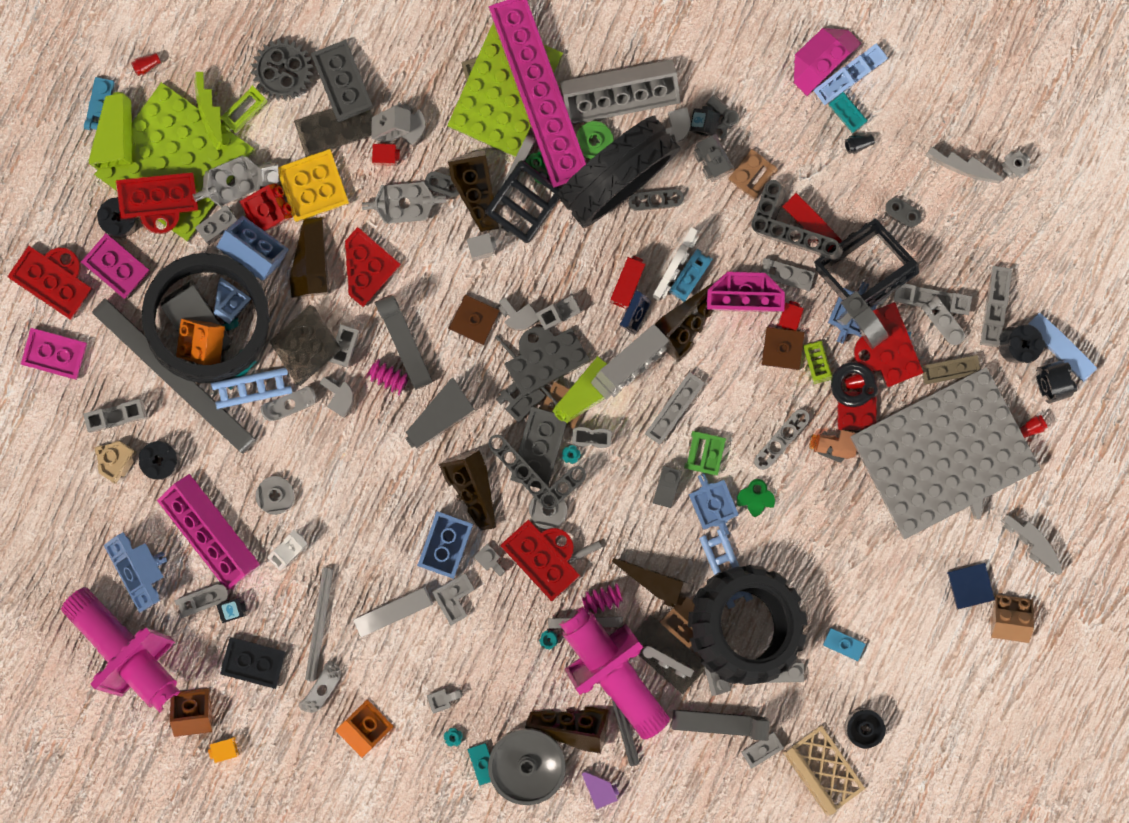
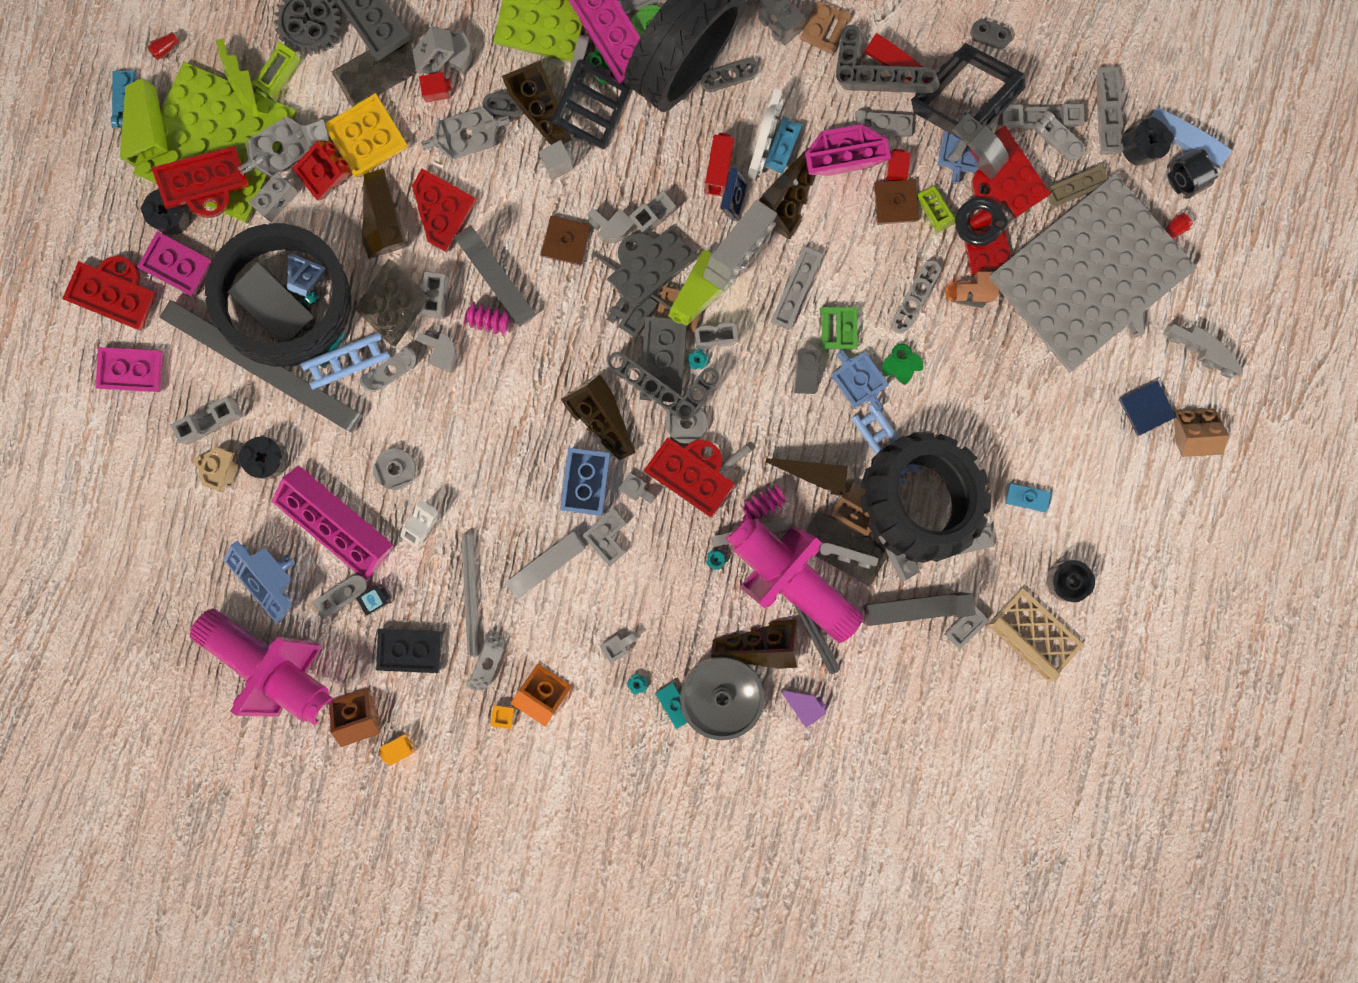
camera: 15 degrees left, 0 degrees up
orange slope [176,319,225,365] -> none
medium blue brick [216,216,289,281] -> none
dark grey slope [405,378,475,449] -> none
none -> light orange plate [490,704,515,729]

